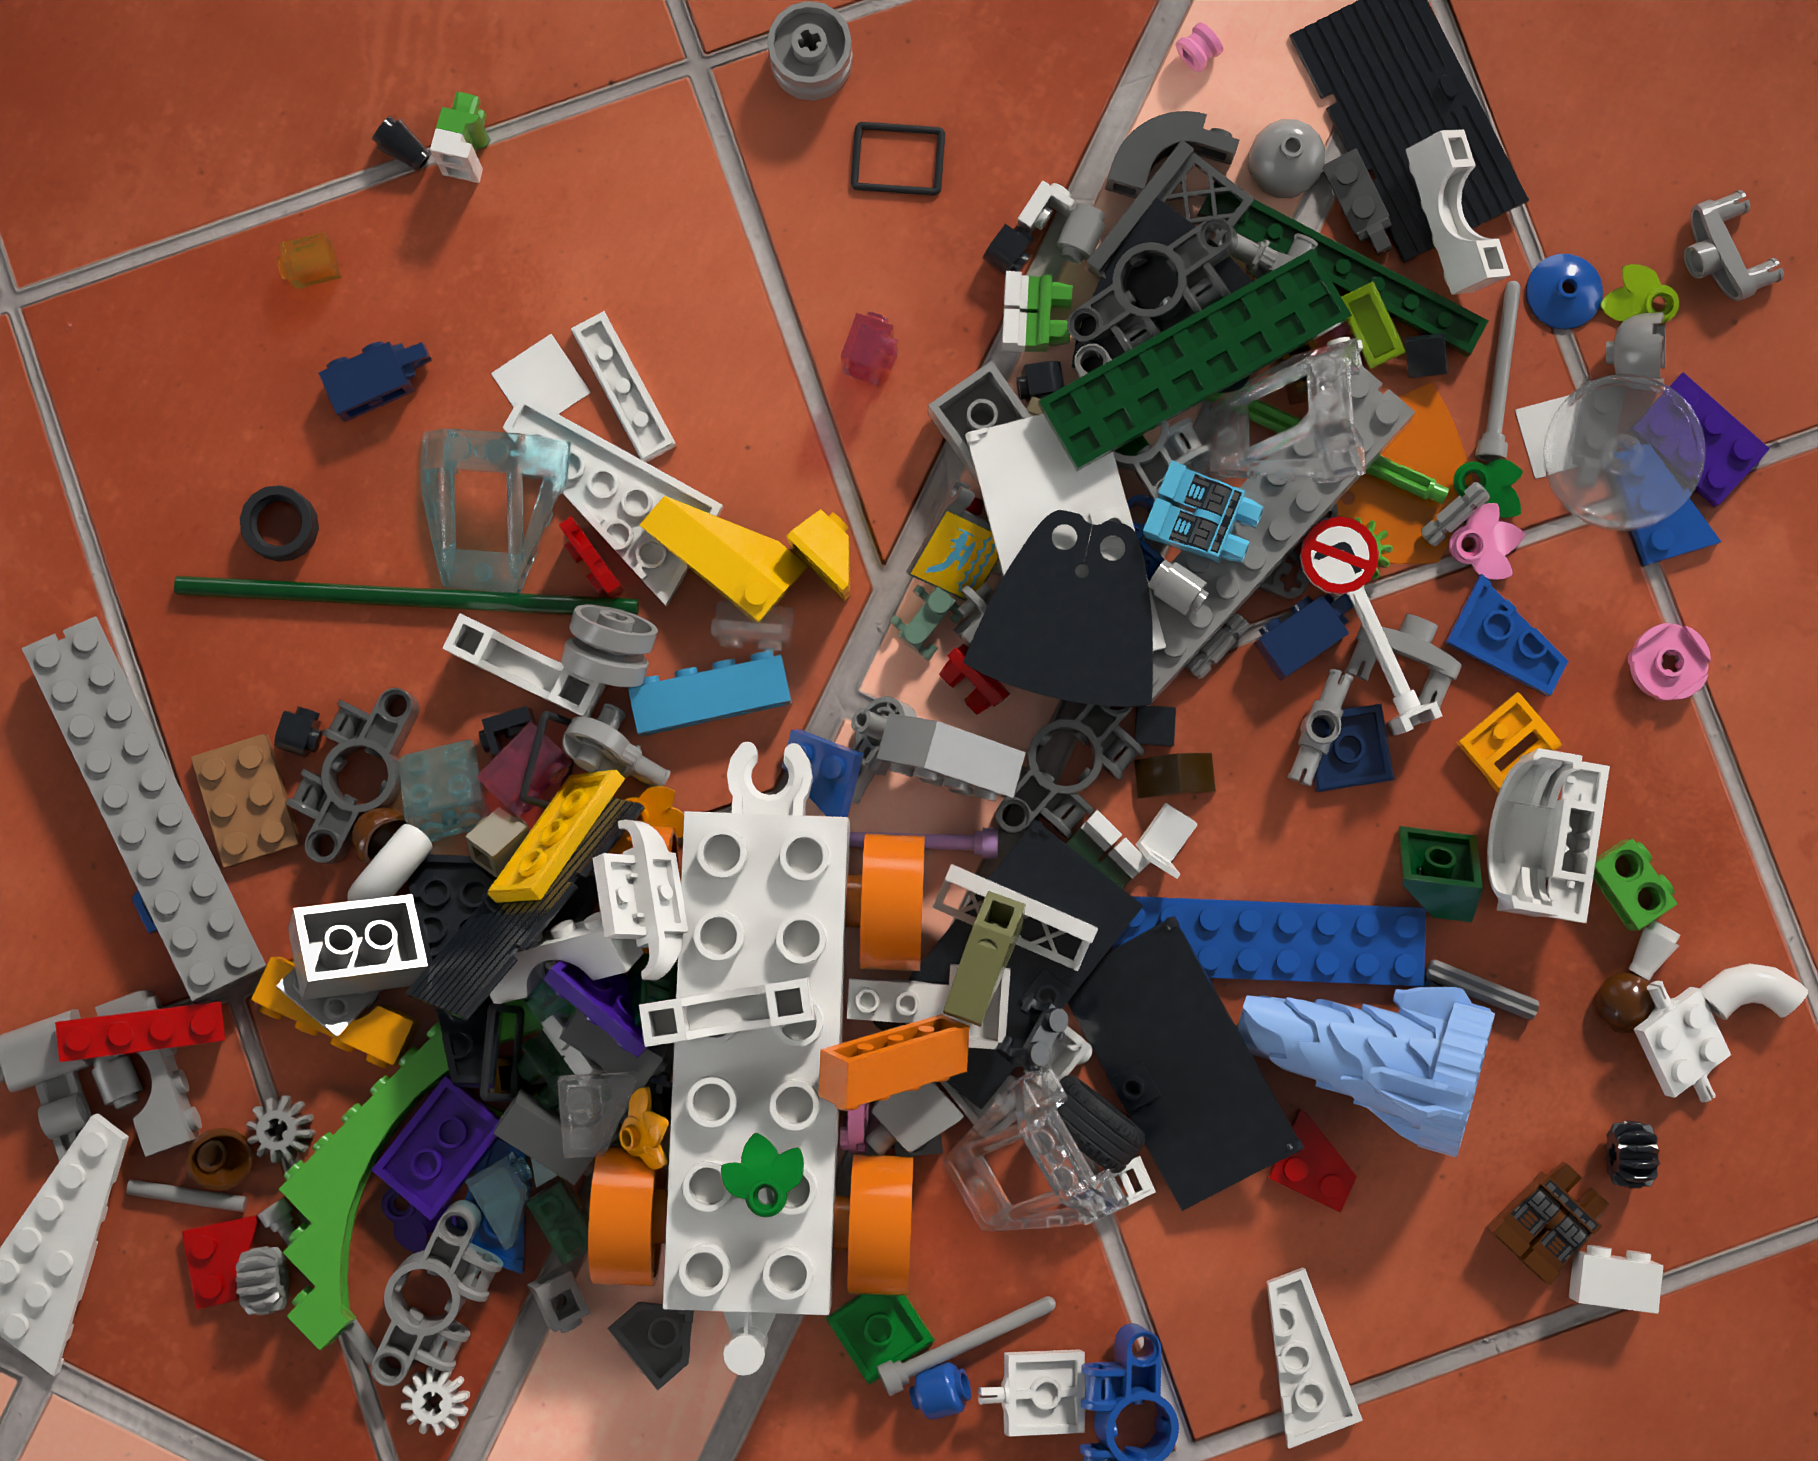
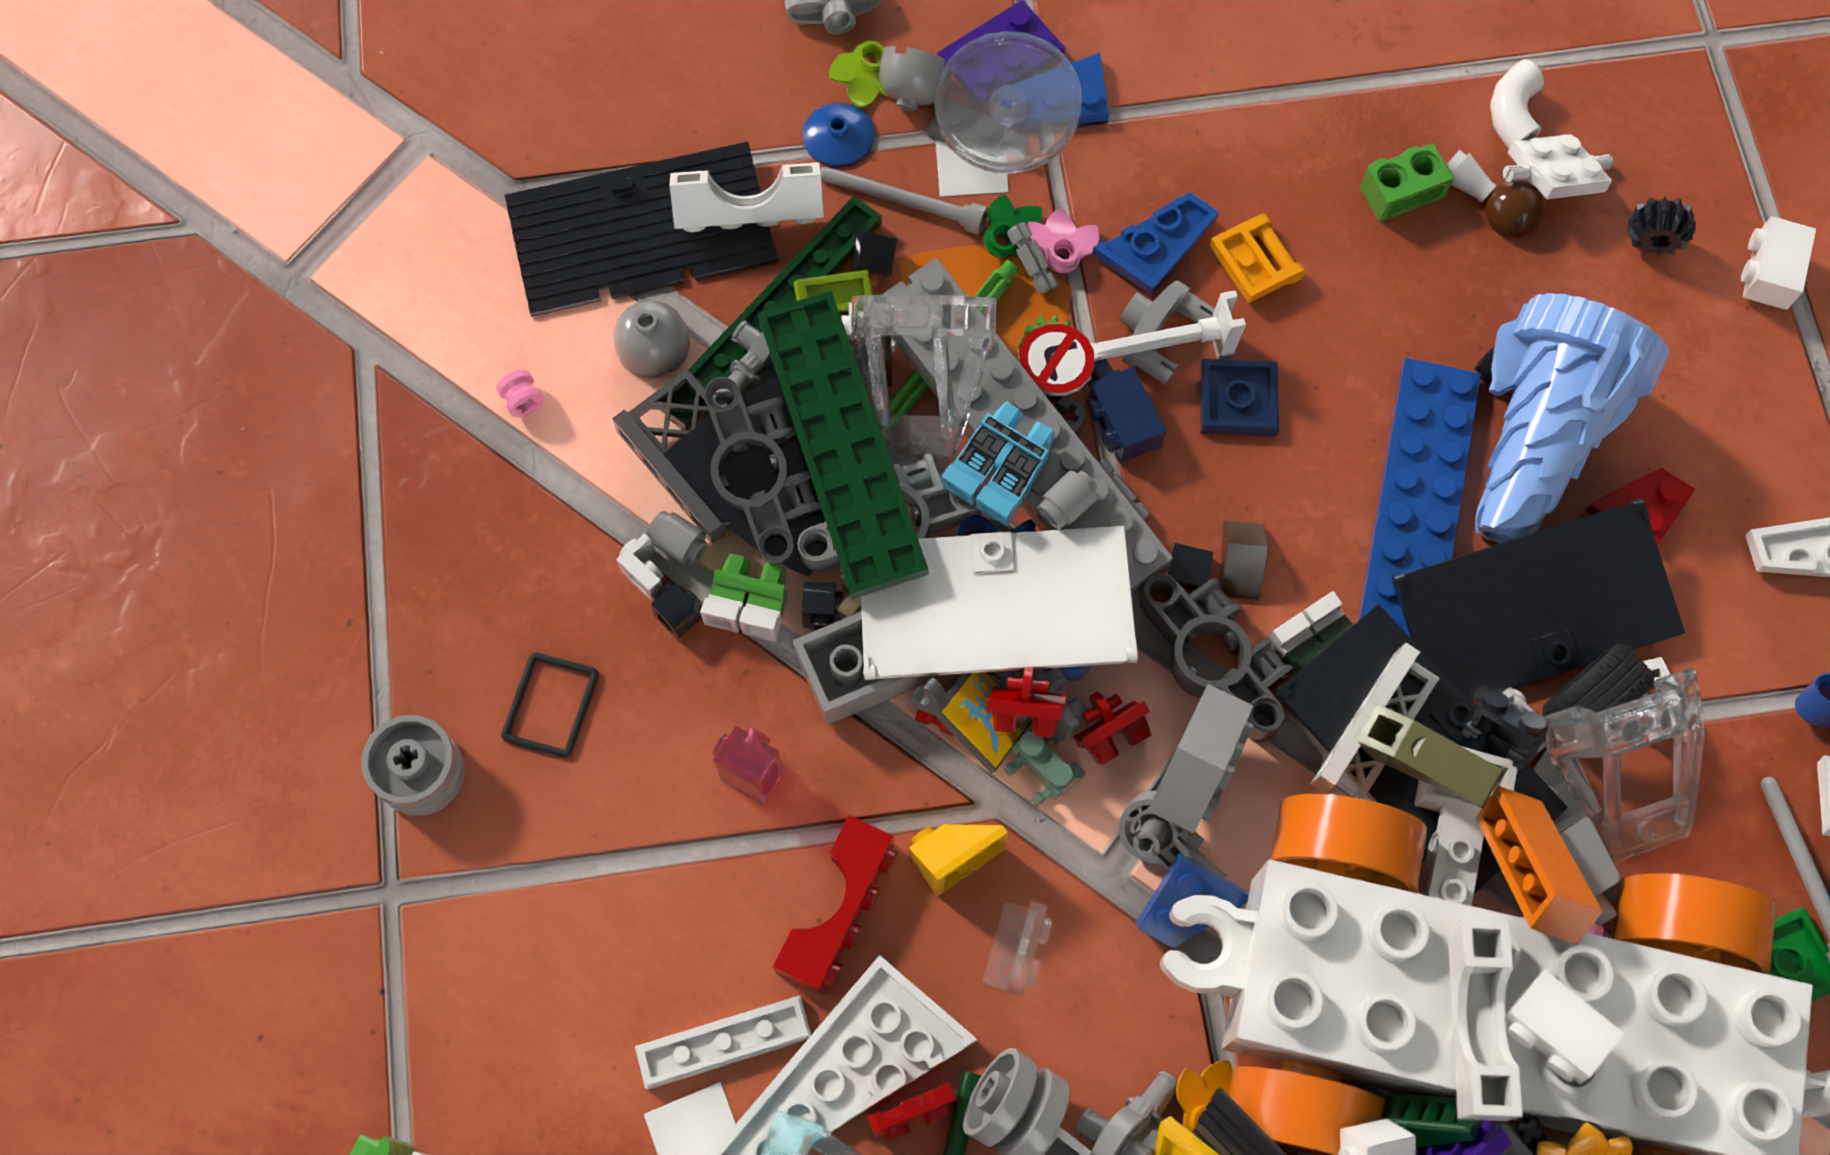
camera: 80 degrees left, 15 degrees down
white plate [593,820,688,980] -> none
dark azure brick [628,651,792,737] -> none
yellow wedge [639,496,808,625] -> none
green plate [721,1133,804,1217] -> none
lavender piece [849,827,998,859] -> none
black piece [963,510,1153,707] -> none
dark grey arch [1105,111,1240,199] -> none
white bracket [1136,803,1197,879] -> none
light grey pin [1287,669,1354,787] -> none
dark grey hinge [1323,148,1392,256] -> none
dark green slope [1398,826,1483,922] -> none
light grey axle [1425,960,1539,1020] -> none
reddish brown hips [1486,1162,1609,1286] -> none
white piece [1487,748,1610,923] -> none
bright pink plate [1628,623,1711,701] -> none
none -> red arch [773,815,898,995]
none -> red hips [986,667,1067,738]
none -> white brick [1505,969,1625,1084]

